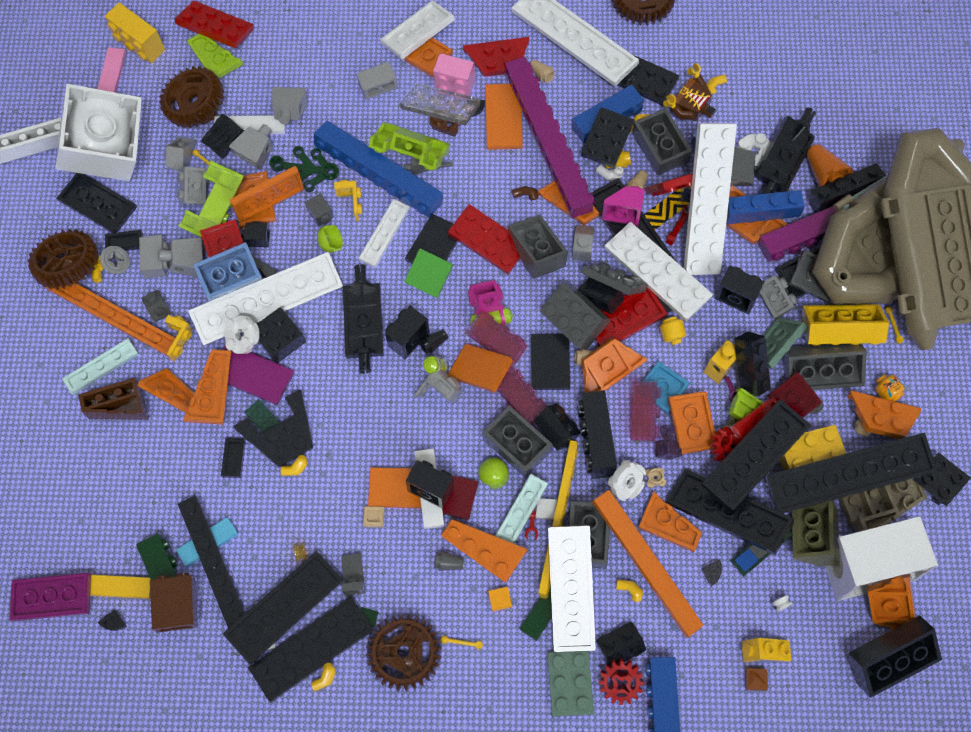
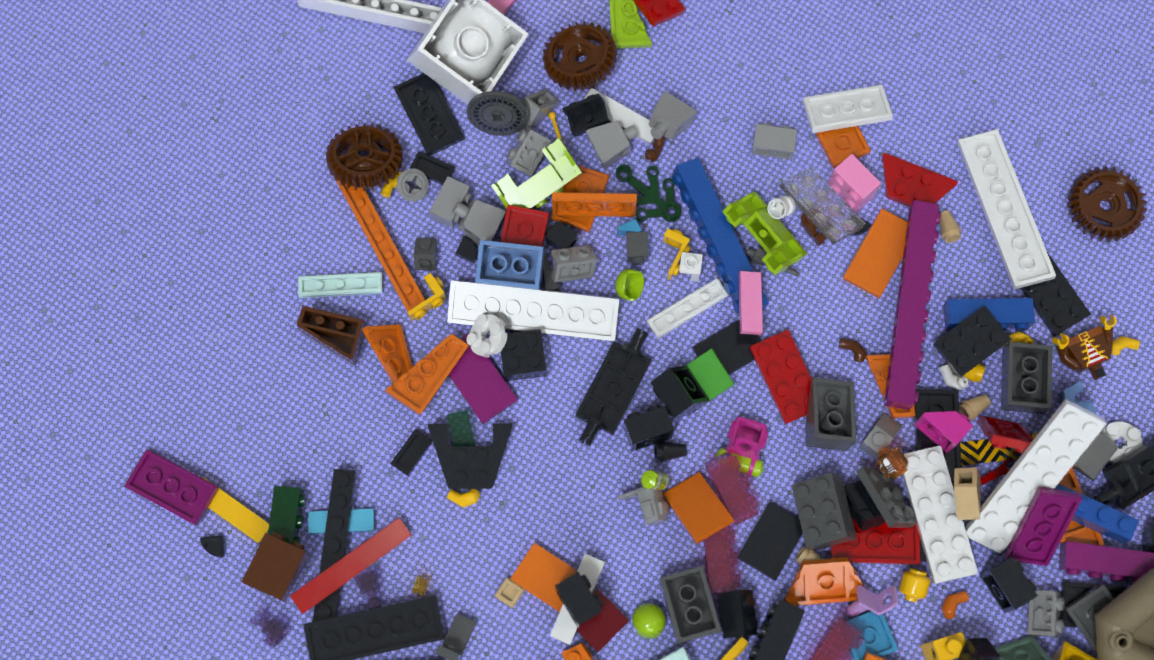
camera: 30 degrees right, 5 degrees up
none -> clear purple piece [250,610,290,648]
none -> red tile [289,518,412,614]
none -> clear purple piece [354,570,381,609]
none -> black tile [455,235,477,263]
none -> piece [467,91,529,136]
none -> light grey bracket [551,245,597,283]
none -> dark azure slope [616,219,642,236]
none -> reddish brown arm [645,136,665,162]
none -> black brick [650,365,710,418]
none -> white bracket [679,252,703,282]
none -> bright pink tile [739,271,763,335]
none -> white wheel [768,195,796,219]
none -> lavender bracket [847,585,898,618]
none -> clear orange head [875,446,909,480]
none -> orange arm [941,591,969,619]
none -> tan slope [954,467,981,520]
none -> magenta tile [1005,487,1082,566]

